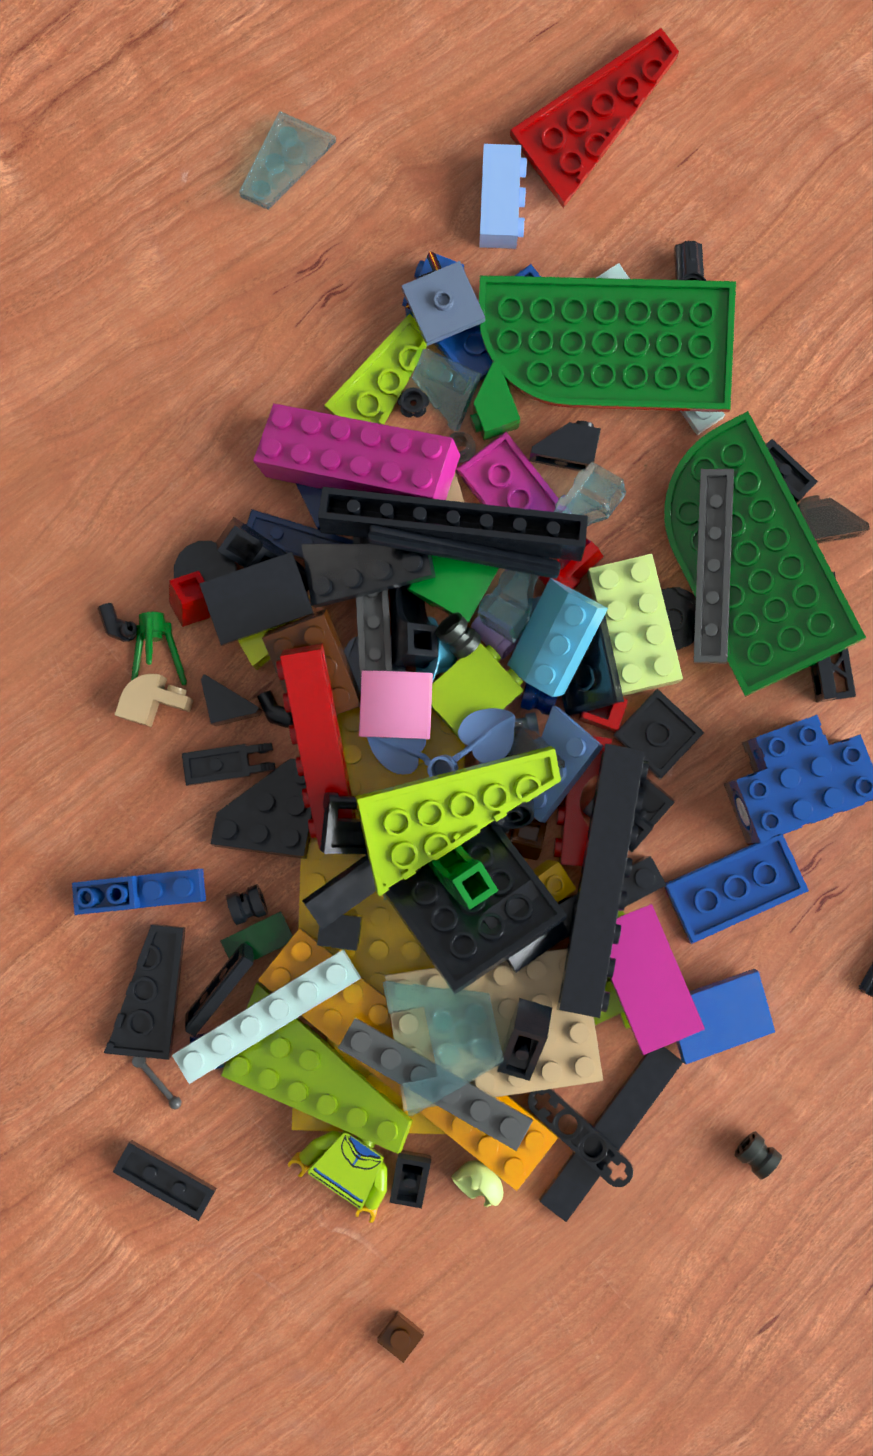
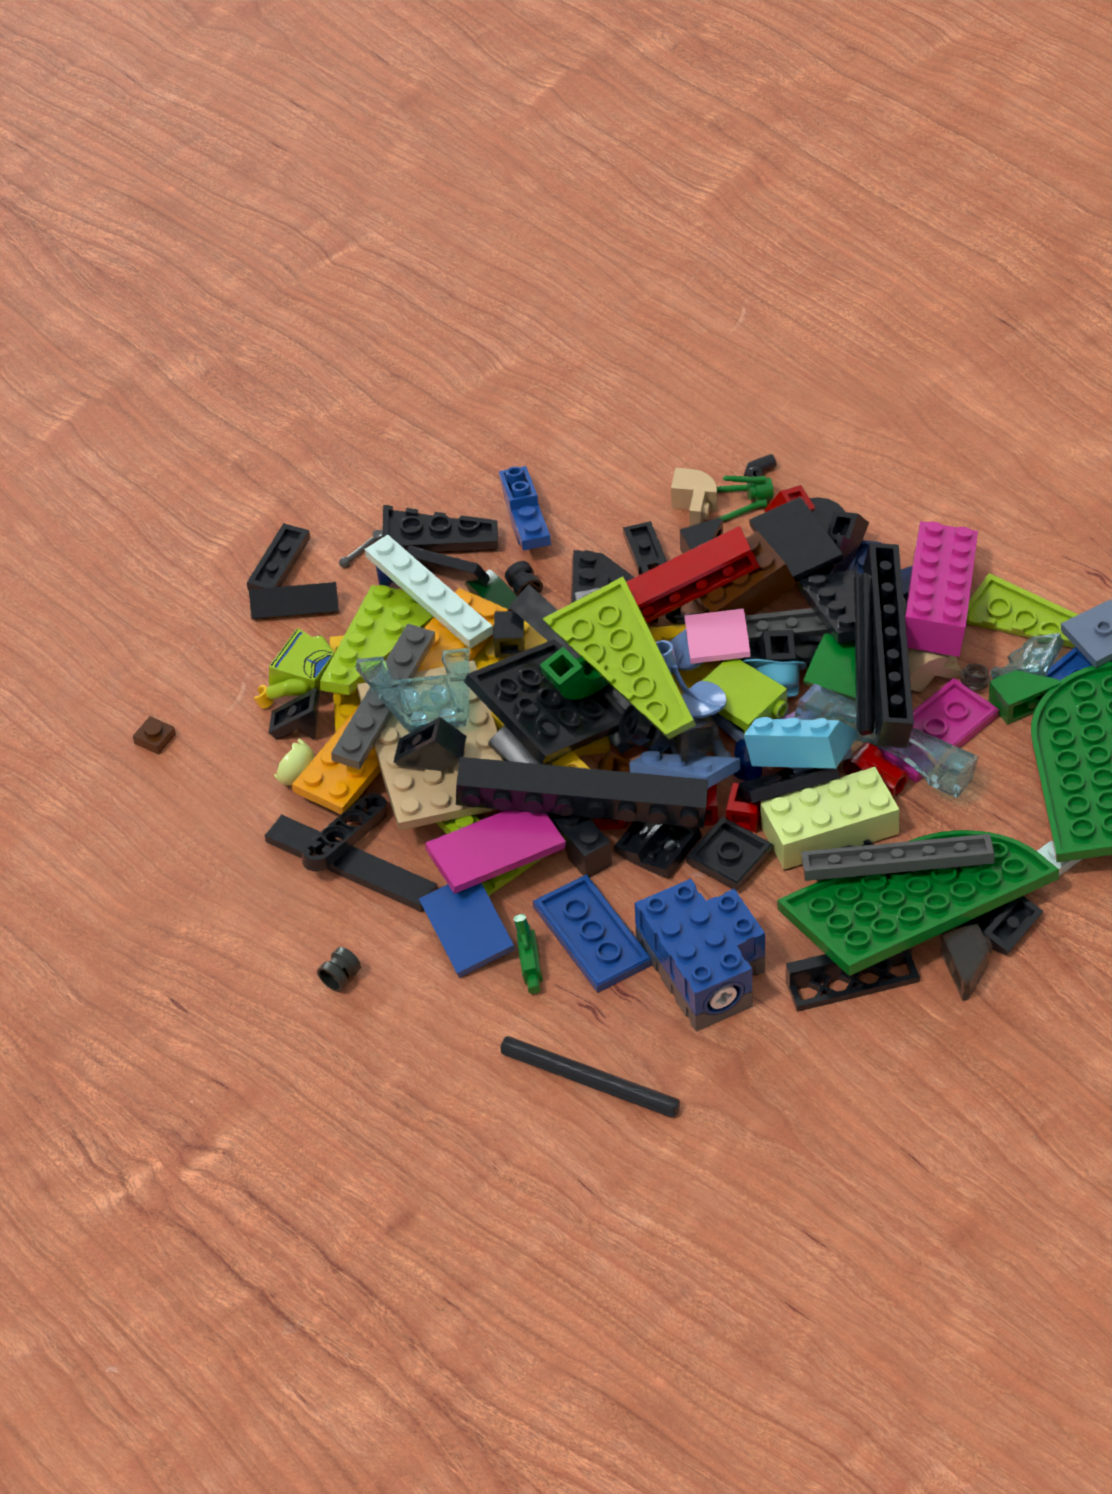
camera: 85 degrees right, 35 degrees down
black plate [398,387,429,418] -> none
pearl dark grey wheel [435,613,481,659] -> none
black slope [529,421,601,473] -> none
none -> black tile [249,582,339,619]
none -> green piece [514,914,543,994]

